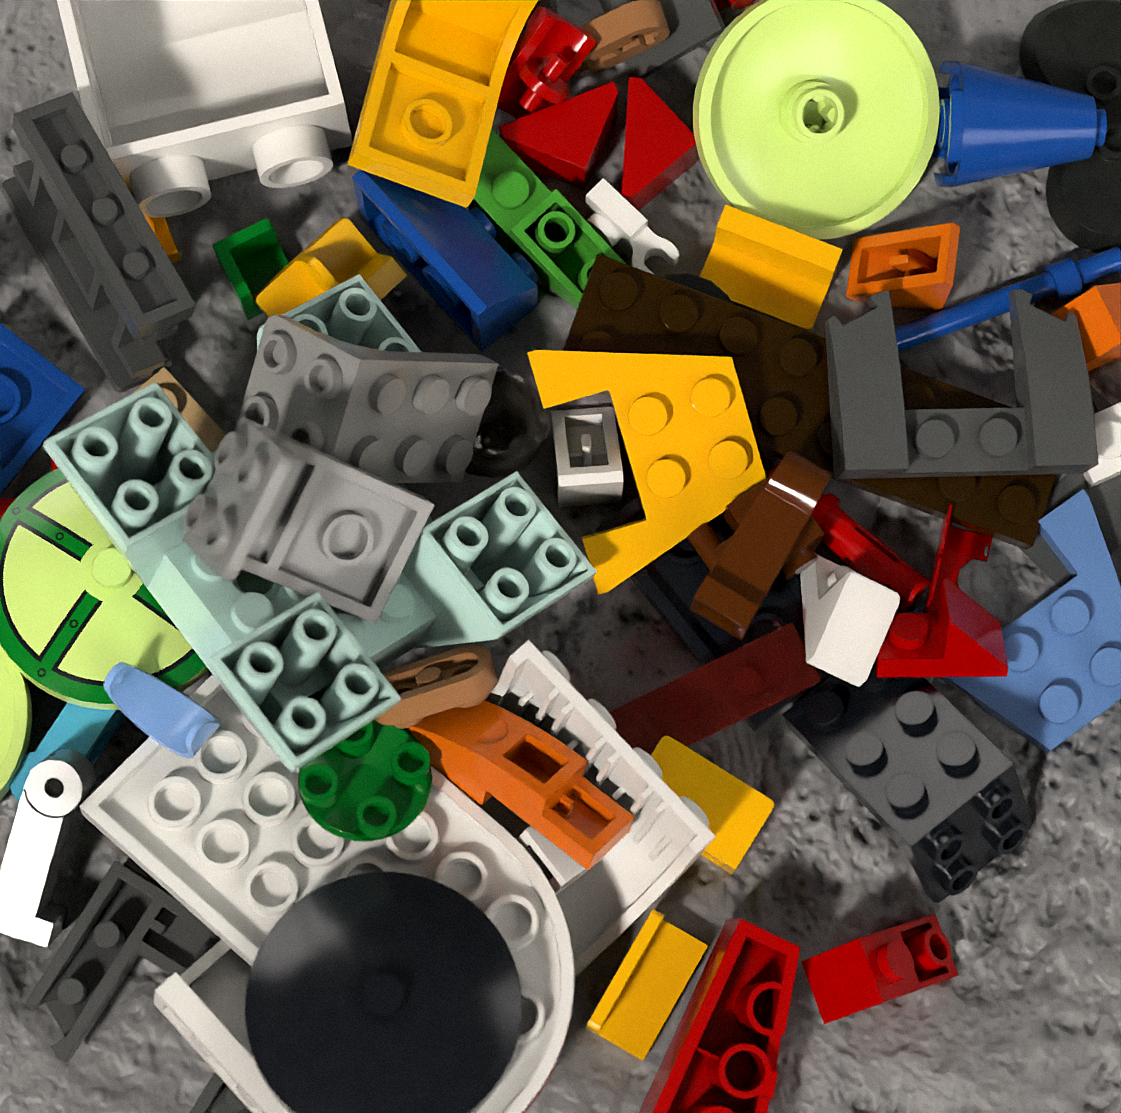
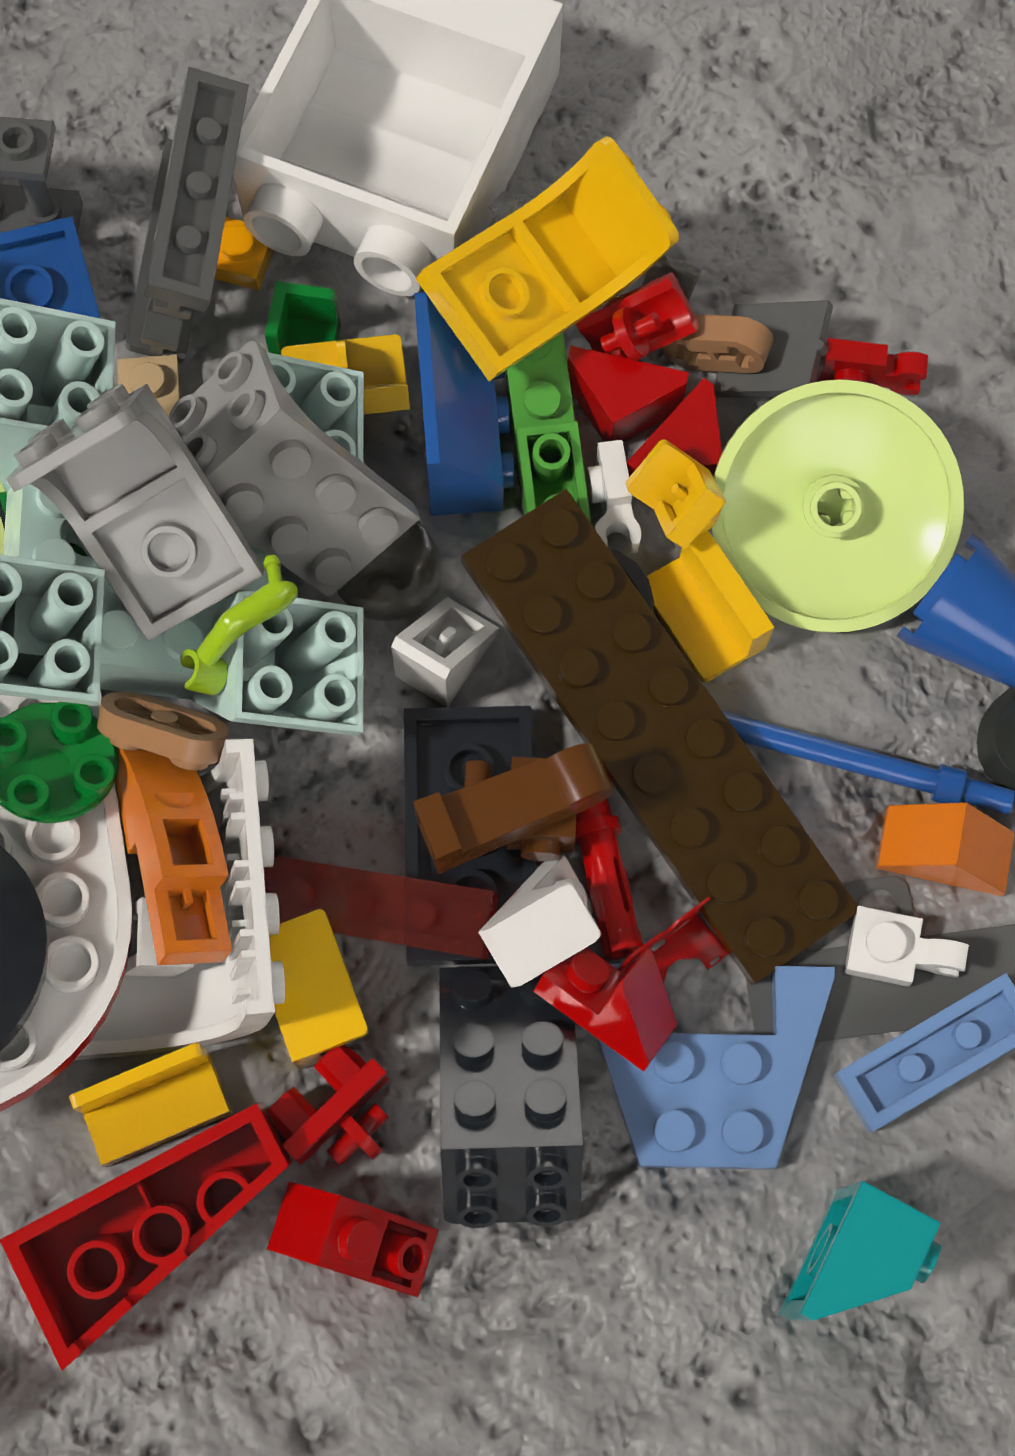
camera: 35 degrees right, 5 degrees down
yellow wing [527,349,767,595] -> none
dark grey wedge [825,289,1099,479] -> none
orange slope [846,222,960,313] -> none
none -> lime piece [180,555,298,696]
none -> red hips [267,1045,390,1166]
none -> yellow bracket [626,440,726,550]

